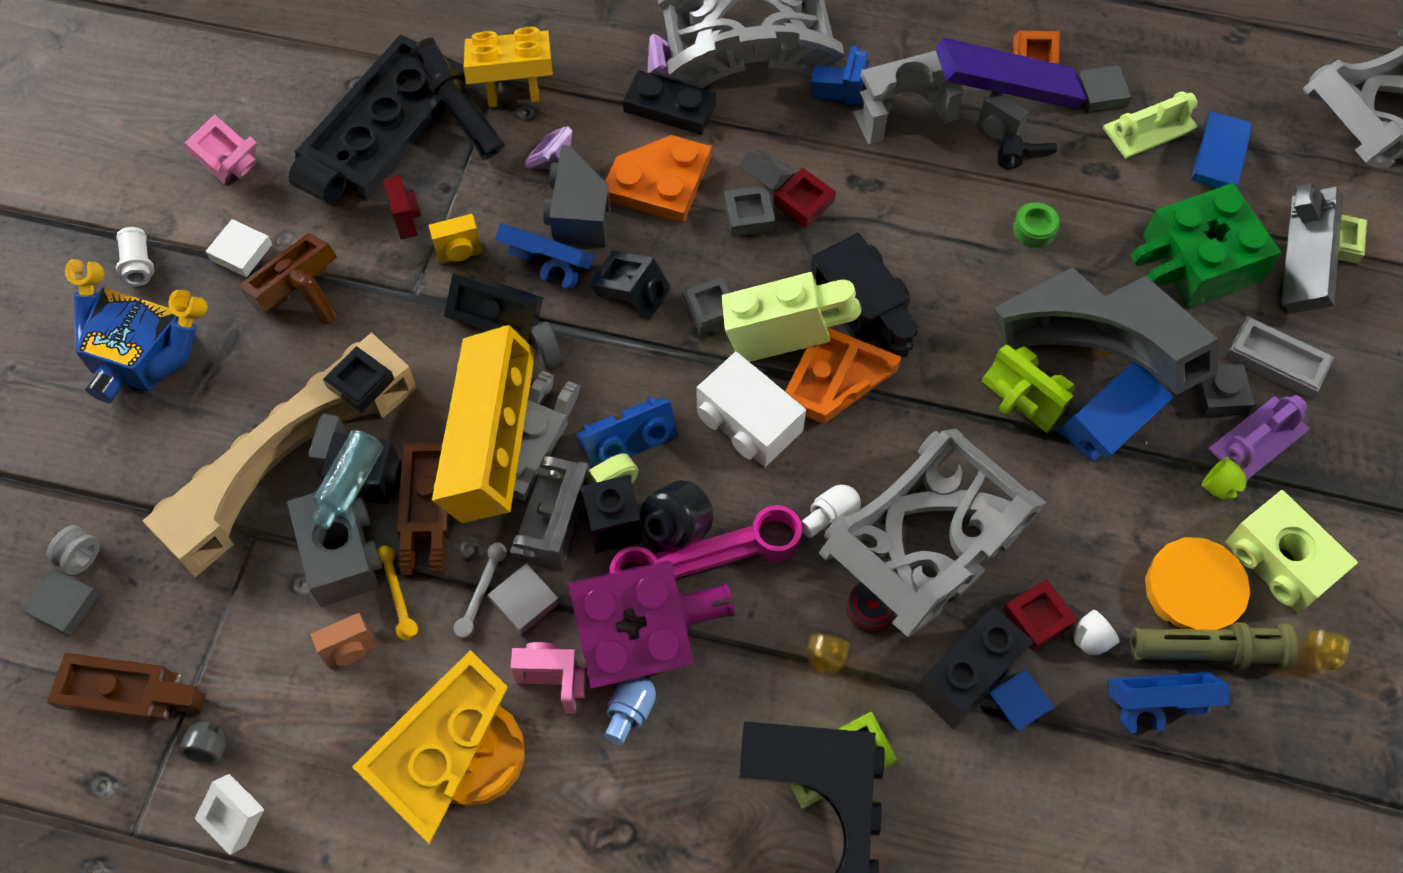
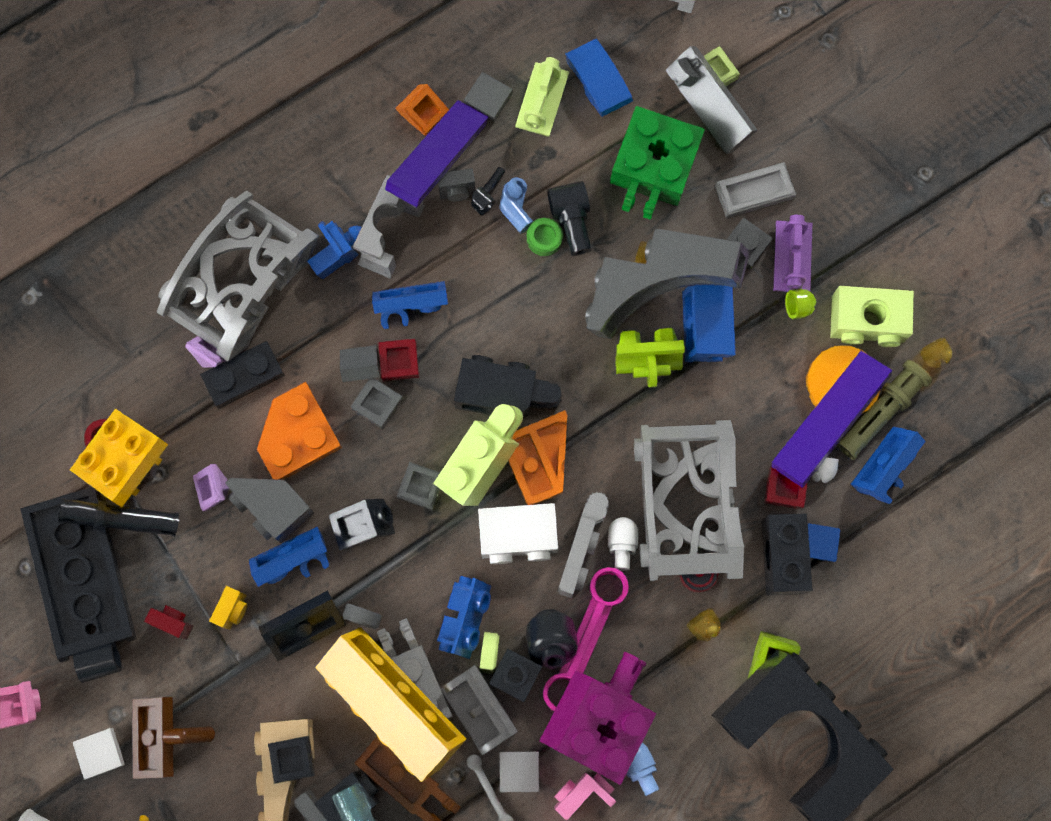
camera: 50 degrees left, 15 degrees up
none -> blue plate [372,281,448,329]
none -> medium blue arm [500,177,533,234]
none -> black pin [547,181,592,256]
none -> light grey hinge [557,492,609,598]
none -> dark purple tile [772,351,892,488]

